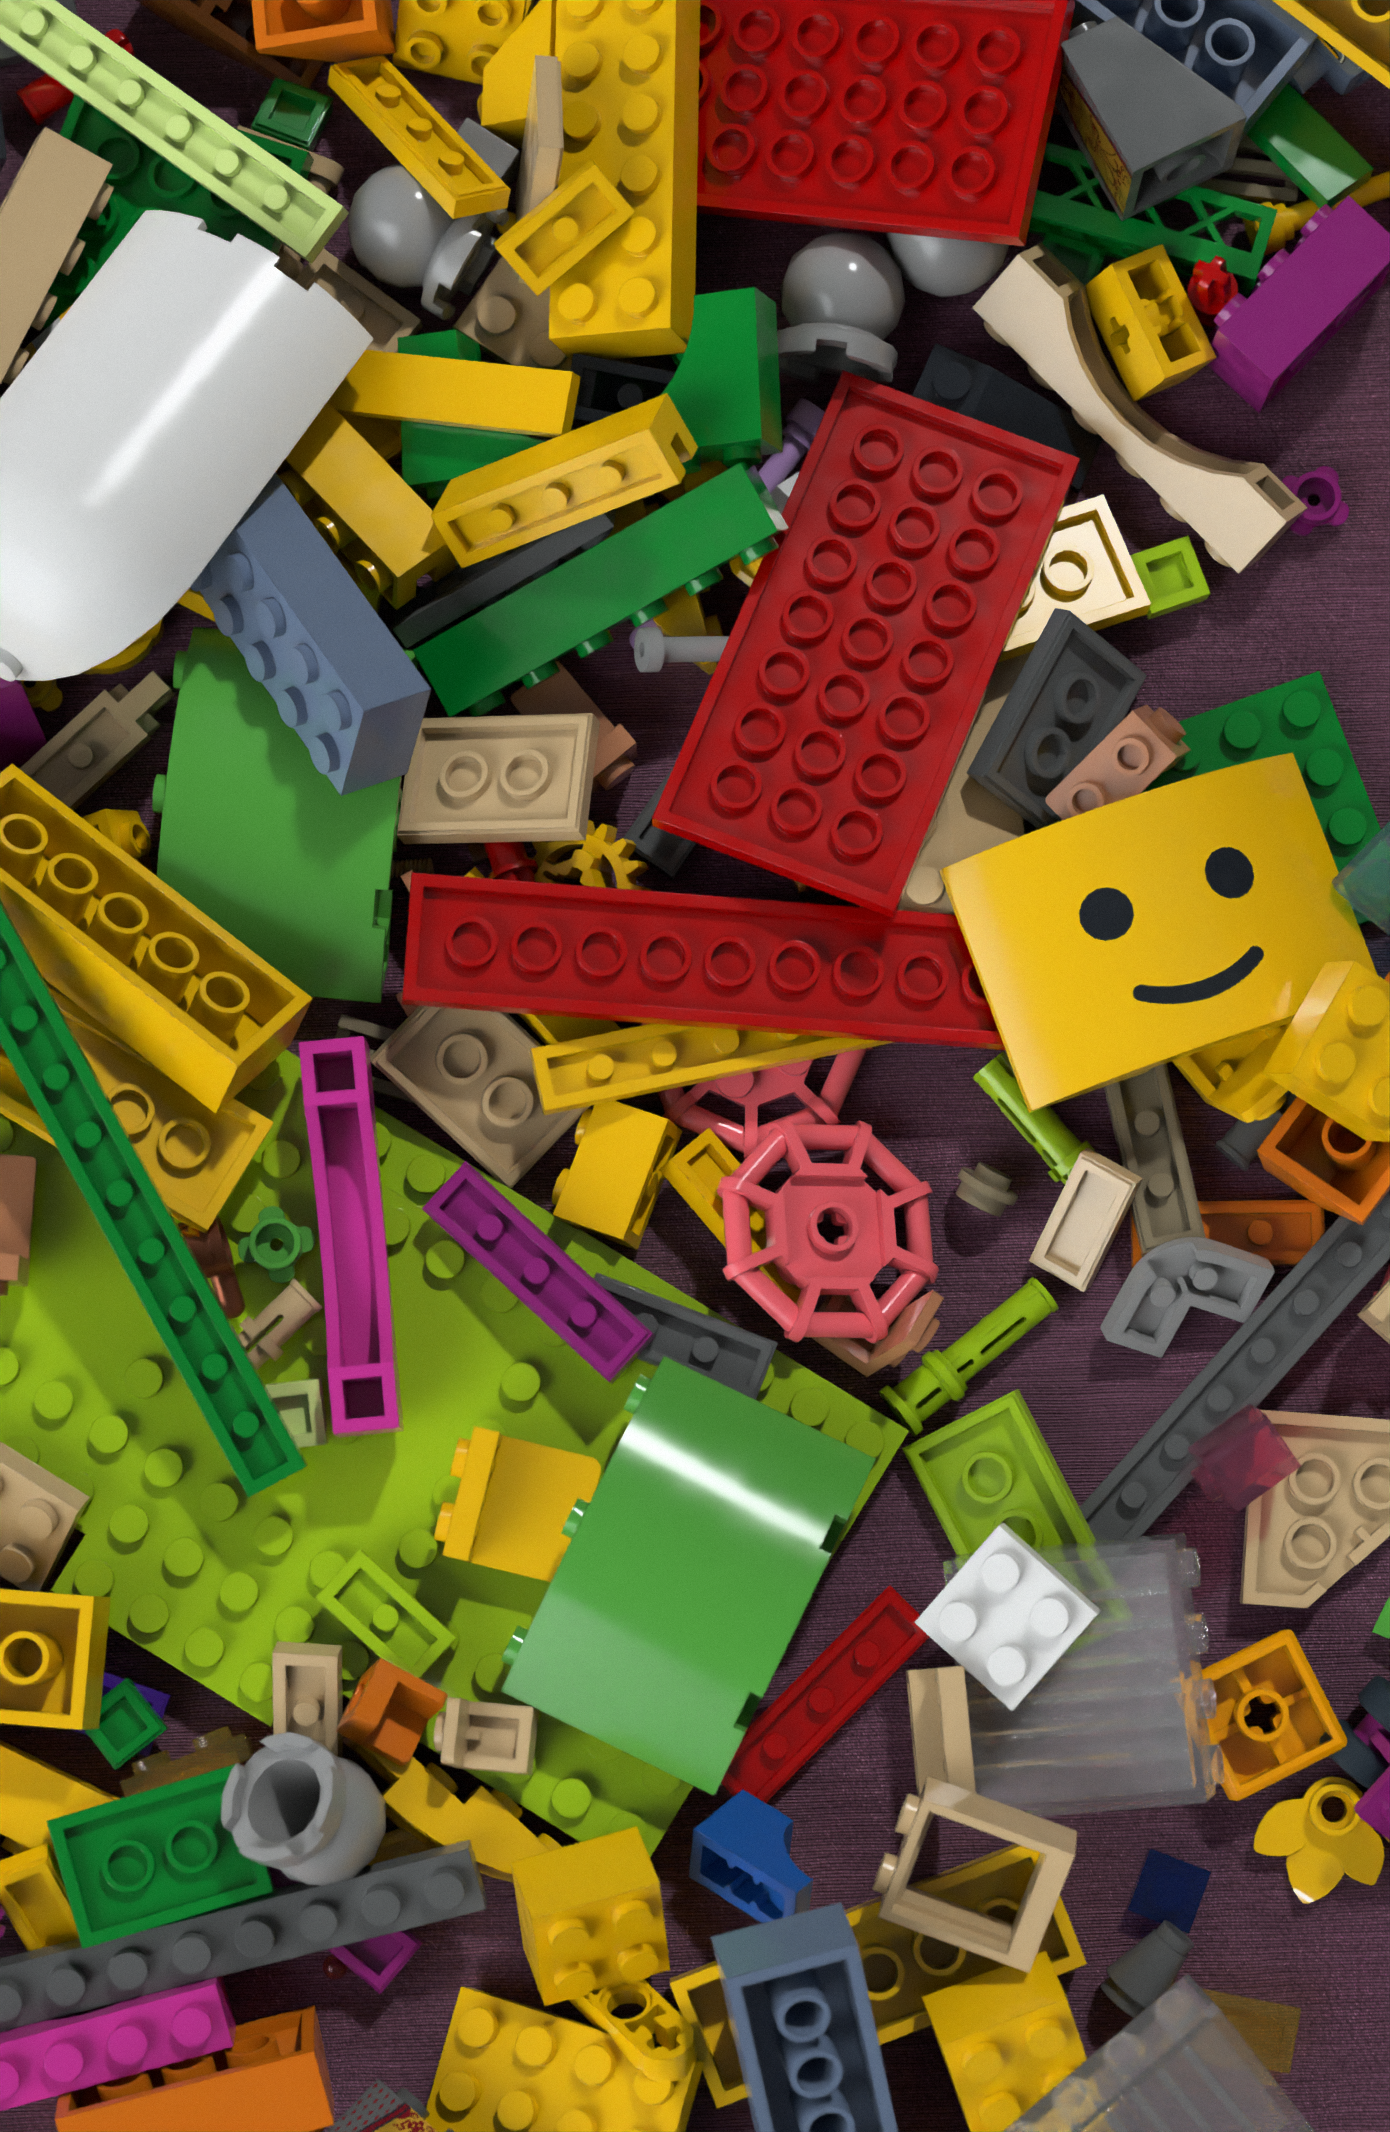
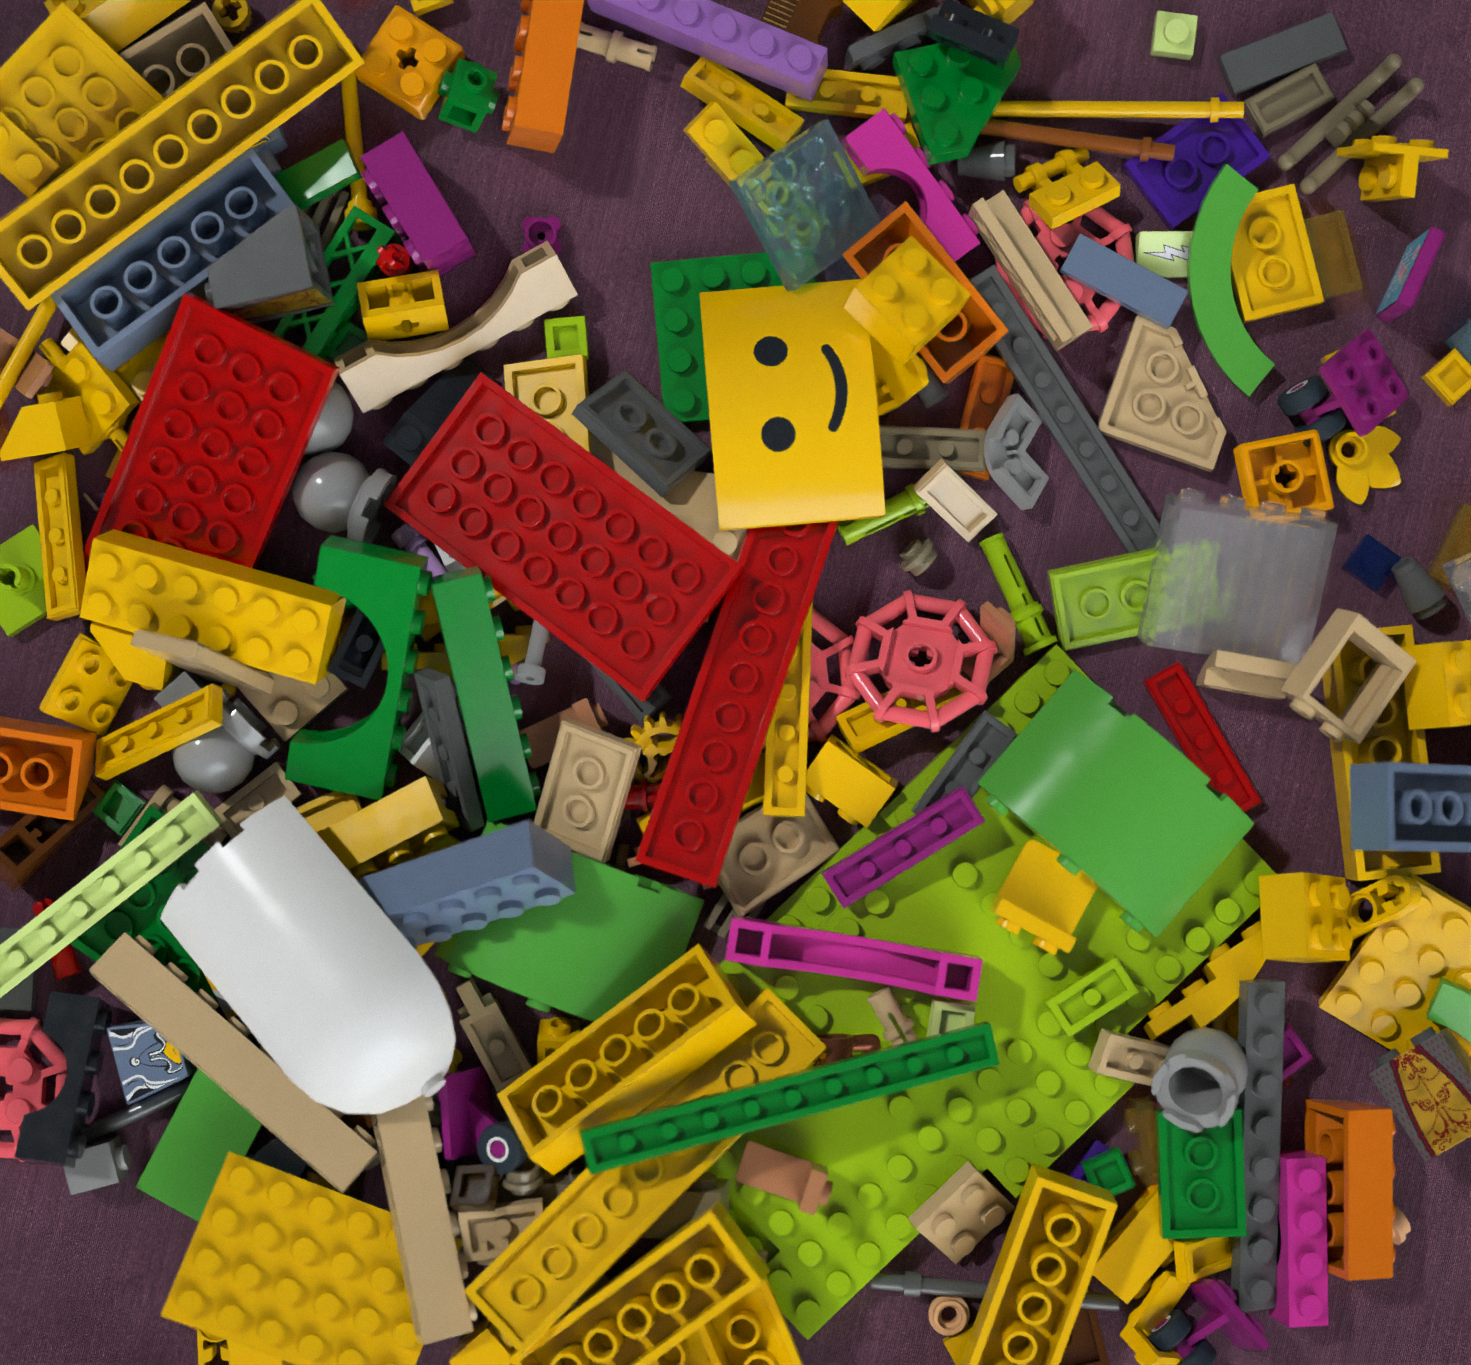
camera: 70 degrees left, 5 degrees up
bright green plate [238,1206,315,1283] -> none
yellow tile [331,350,581,438] -> none
orange panel [336,1658,448,1766] -> none
yellow brick [430,393,698,568] -> none
tan bracket [434,1697,539,1775] -> none
yellow plate [493,159,635,297] -> none
blue arch [689,1789,813,1923] -> none
white plate [914,1523,1102,1711] -> none
nougat bracket [1046,705,1191,820] -> none
clear pink brick [1187,1403,1301,1512] -> none

